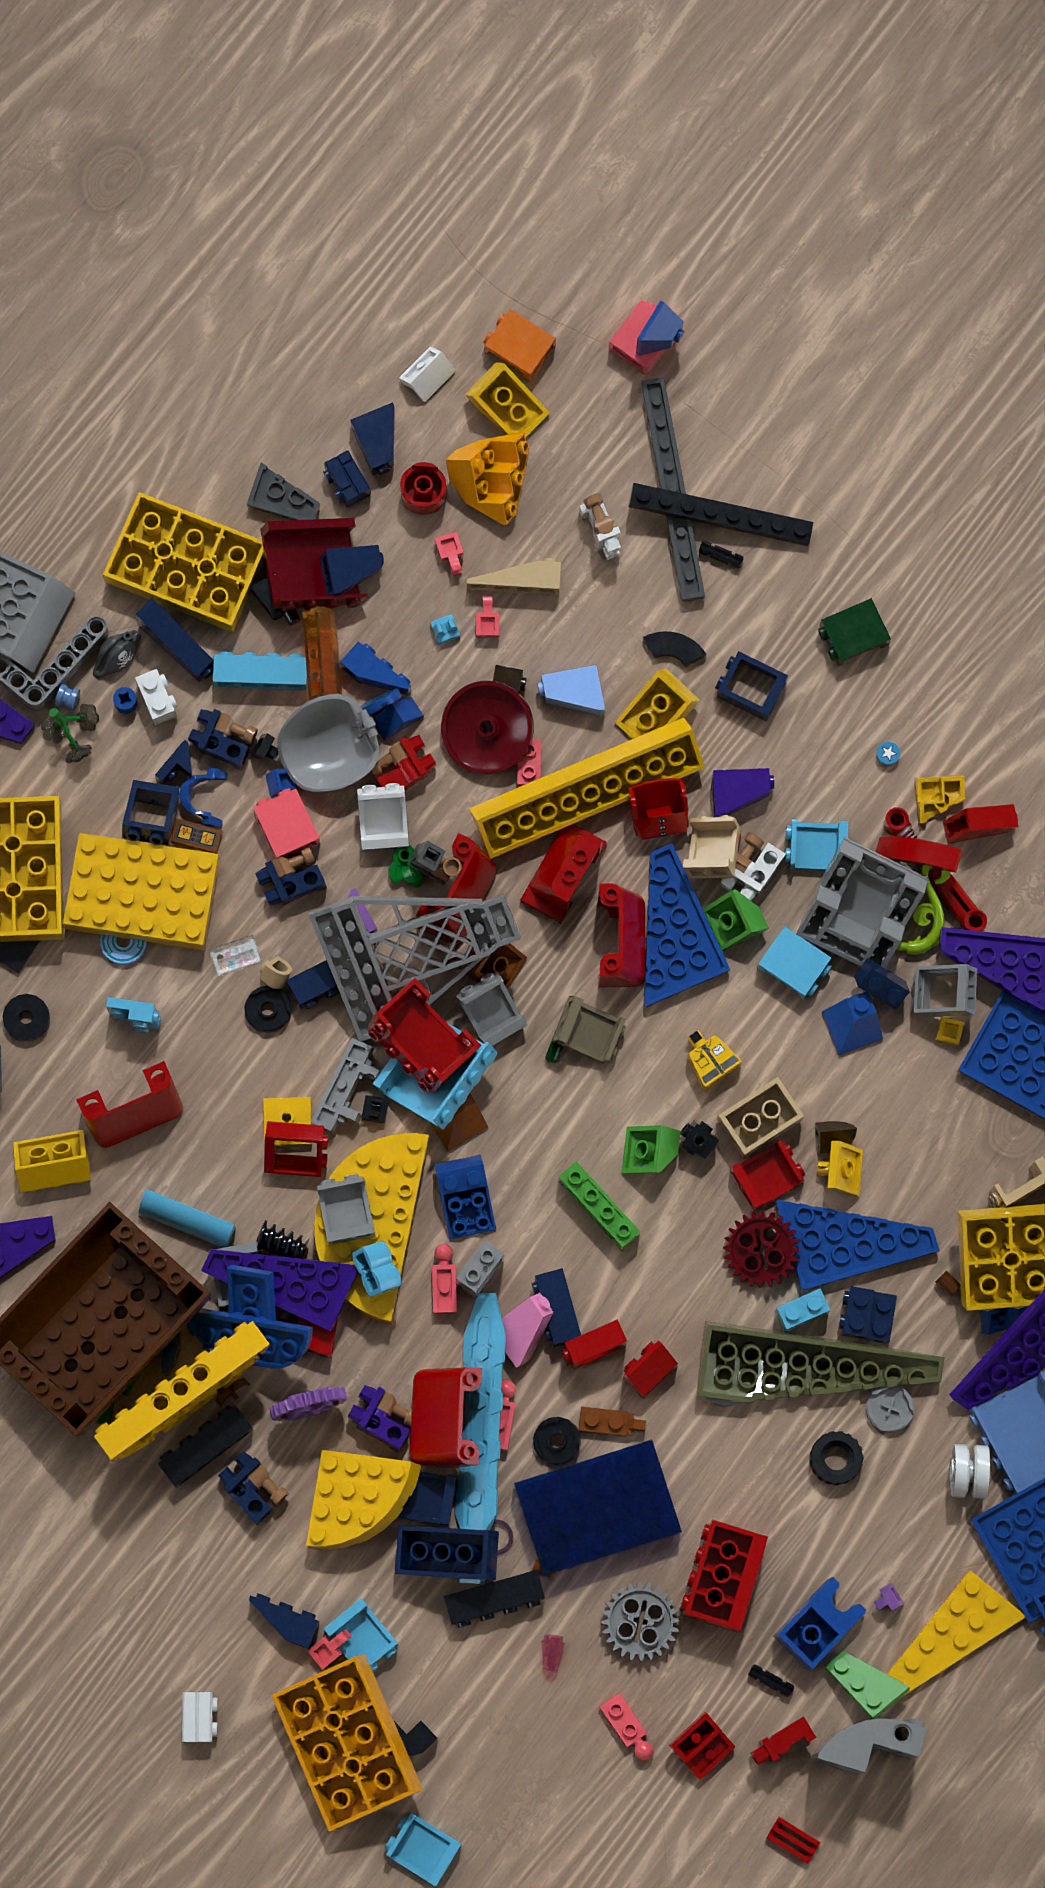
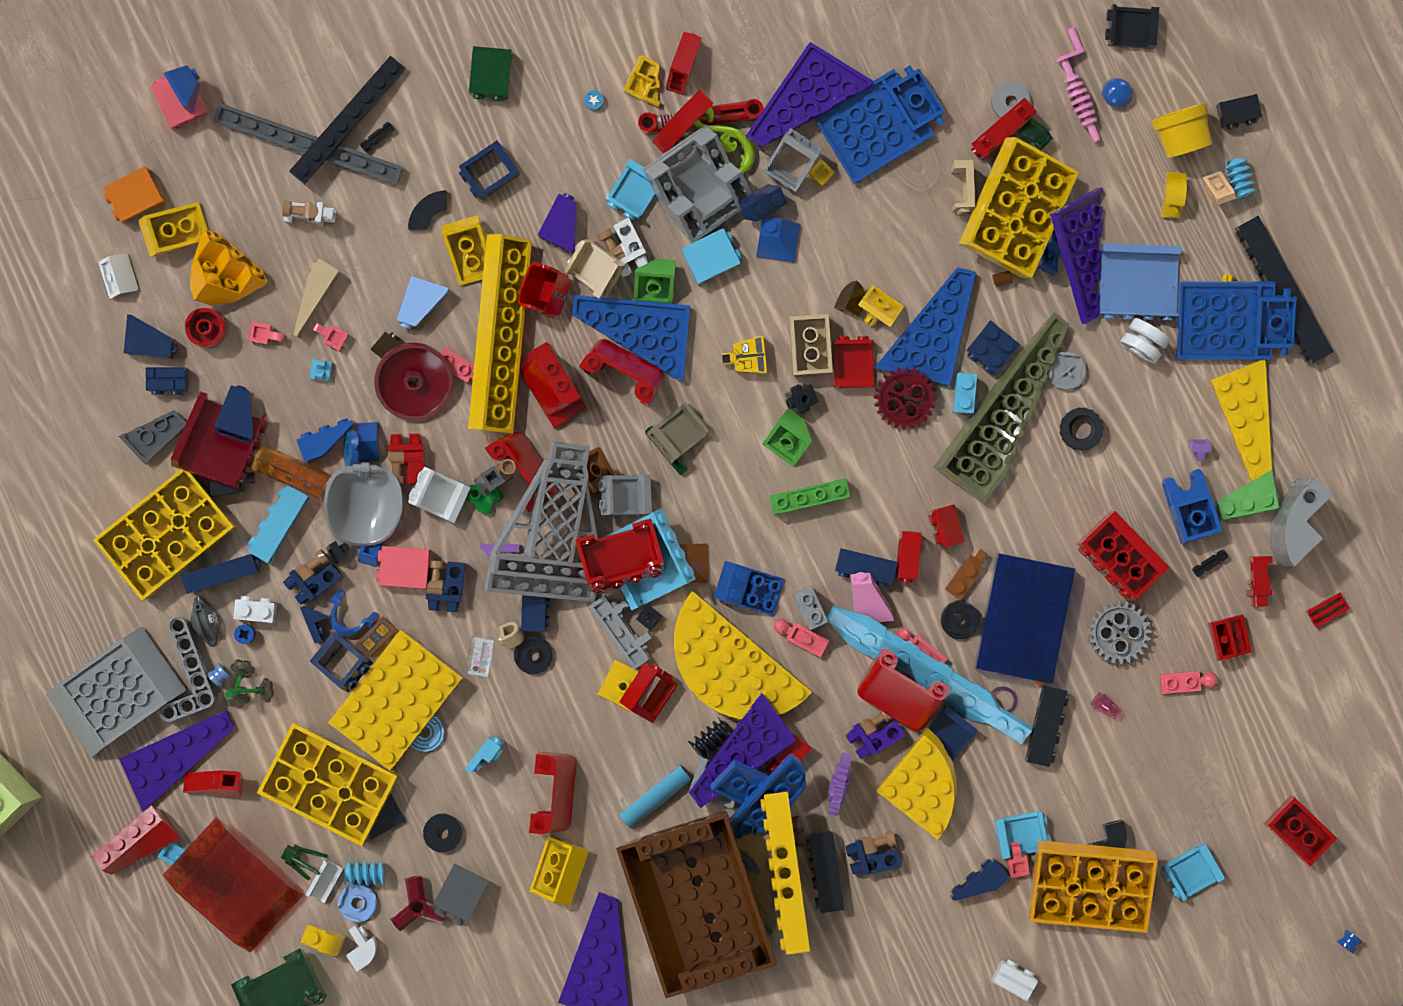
camera: 60 degrees left, 10 degrees up
light grey panel [317,1174,375,1245] -> none
medium azure brick [352,1241,402,1297] -> none
dark blue brick [395,1525,499,1580] -> none

